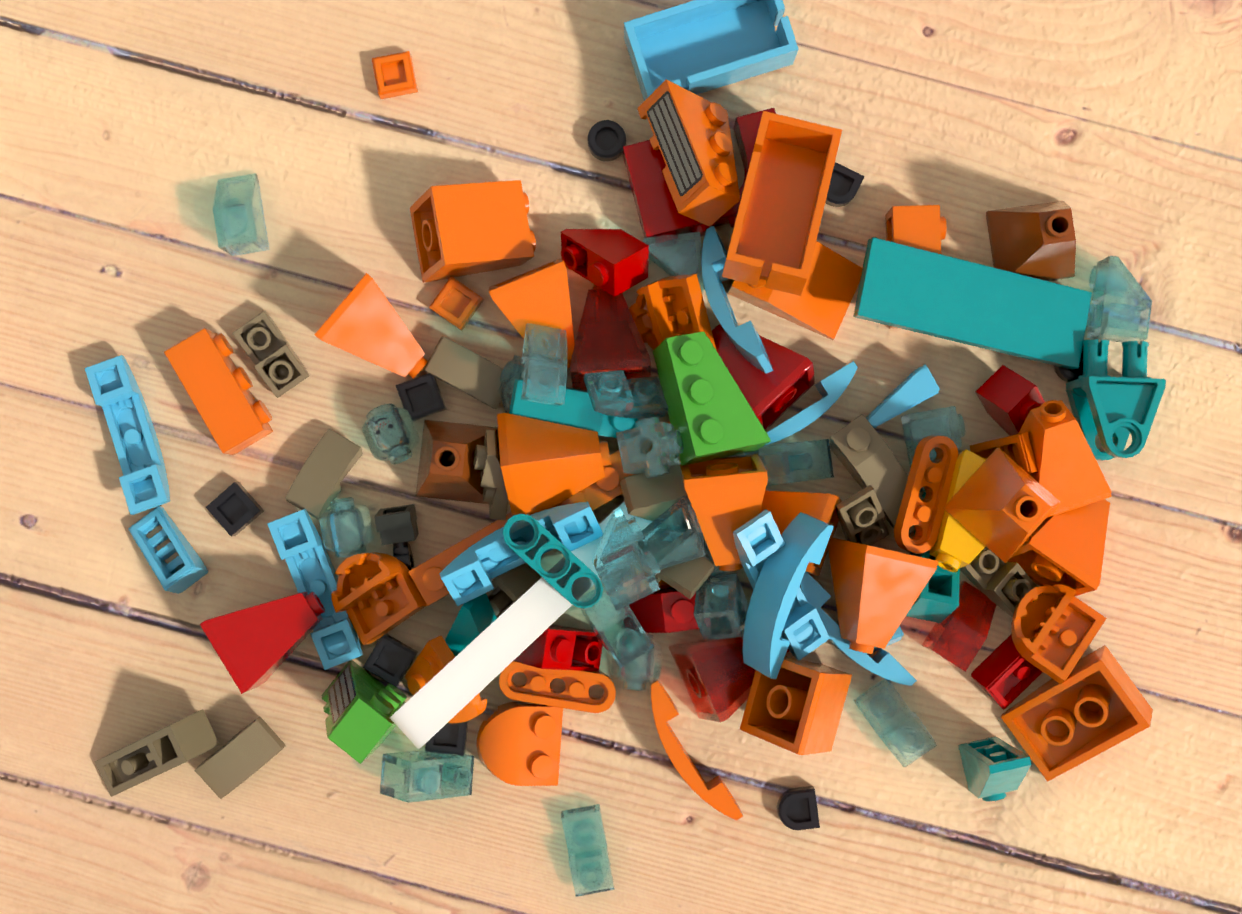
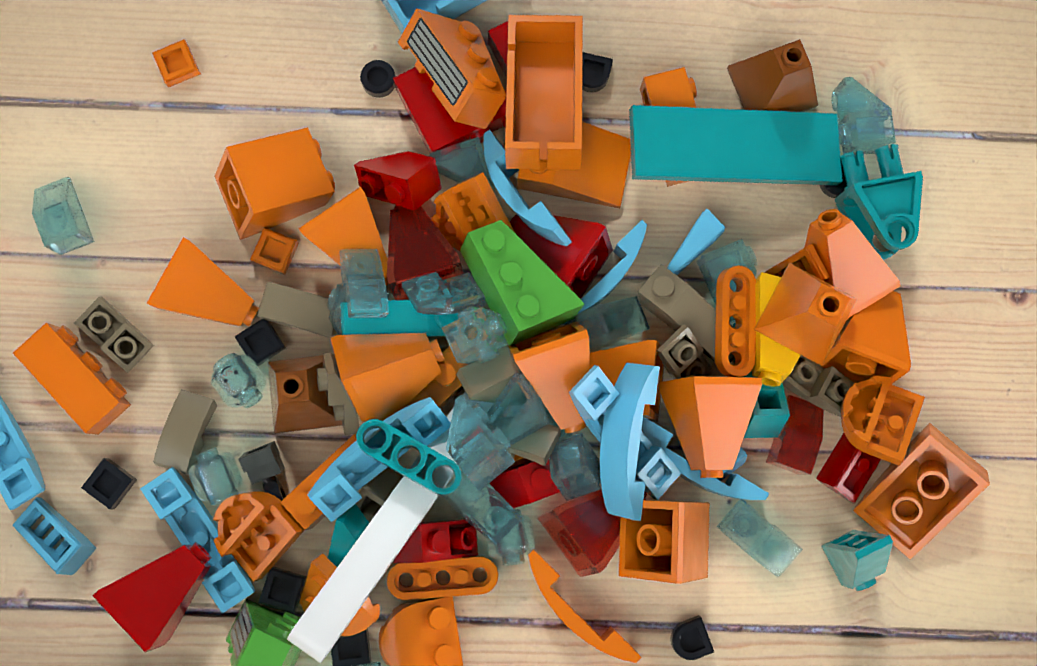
camera: 20 degrees left, 5 degrees down
red slope [975,365,1045,436] -> none

